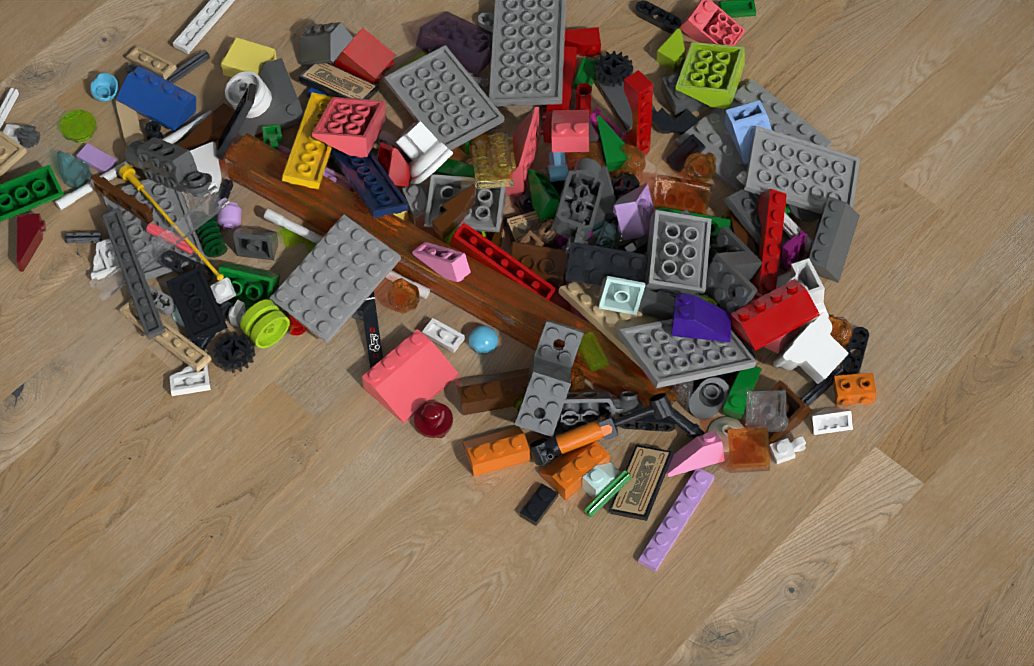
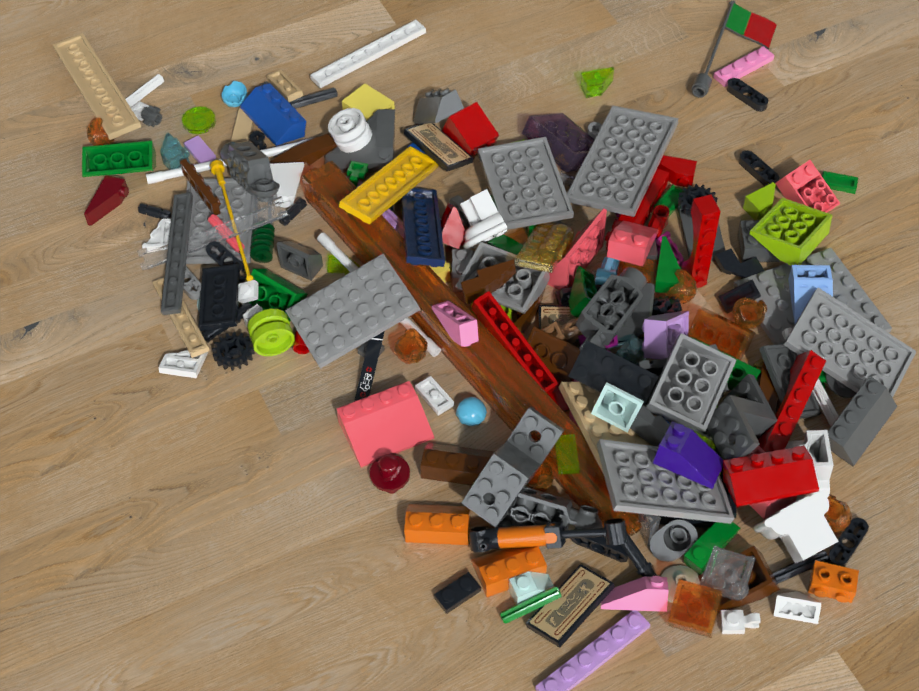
camera: 20 degrees right, 5 degrees down
black tile [216,83,257,160] -> none
lavender head [217,202,242,231] -> none
coral slope [312,97,386,158] -> none
magenta plate [780,230,807,272] -> none

